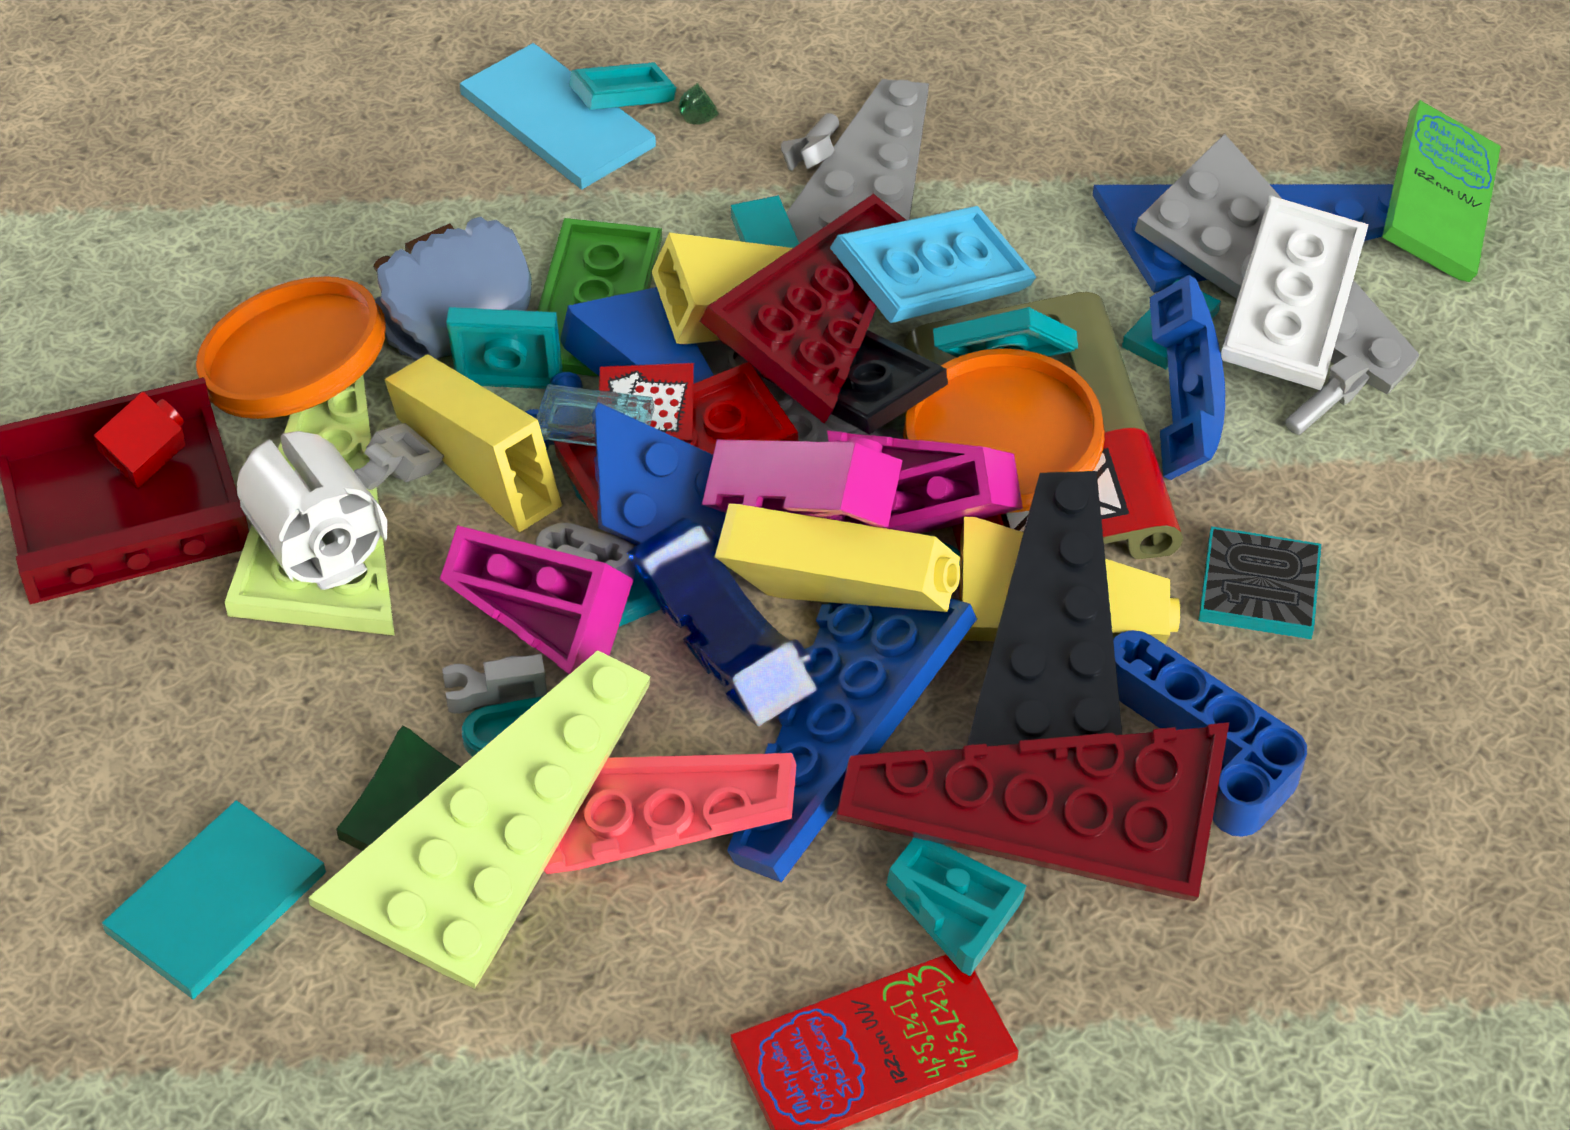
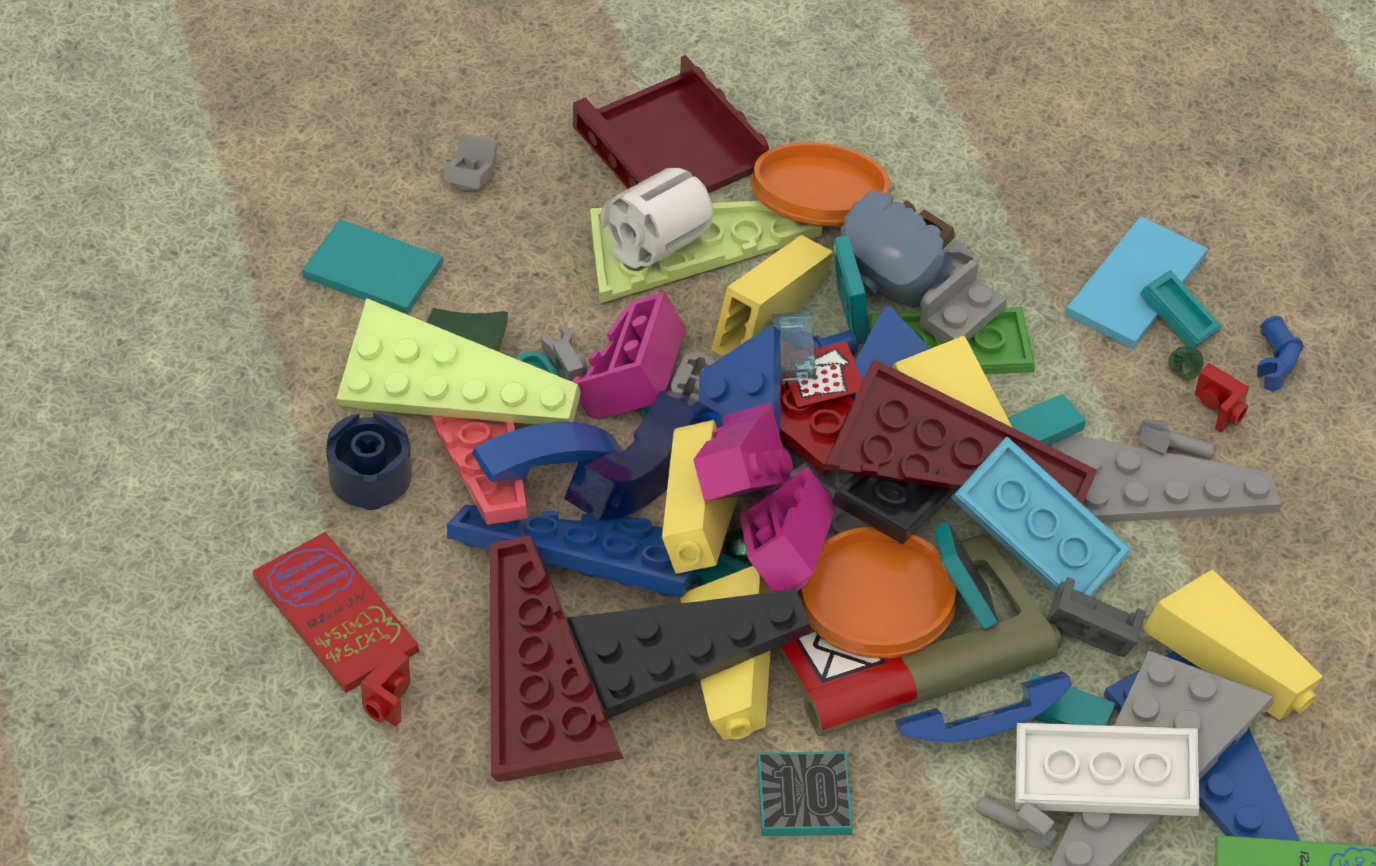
camera: 75 degrees right, 0 degrees up
red brick [94,391,186,489] -> none
light grey plate [354,423,444,490] -> none
teal wing [886,838,1027,976] -> none
blue beam [1113,630,1307,837] -> none
none -> dark blue brick [326,413,412,510]
none -> red bracket [361,648,411,727]
none -> light grey bracket [443,133,497,191]
none -> blue slope [472,422,631,482]
none -> light grey bracket [919,260,1007,343]
none -> dark grey hinge [1047,577,1146,657]
none -> light yellow slope [1143,569,1323,720]
none -> red bracket [1194,363,1249,432]
none -> blue piece [1257,315,1304,391]

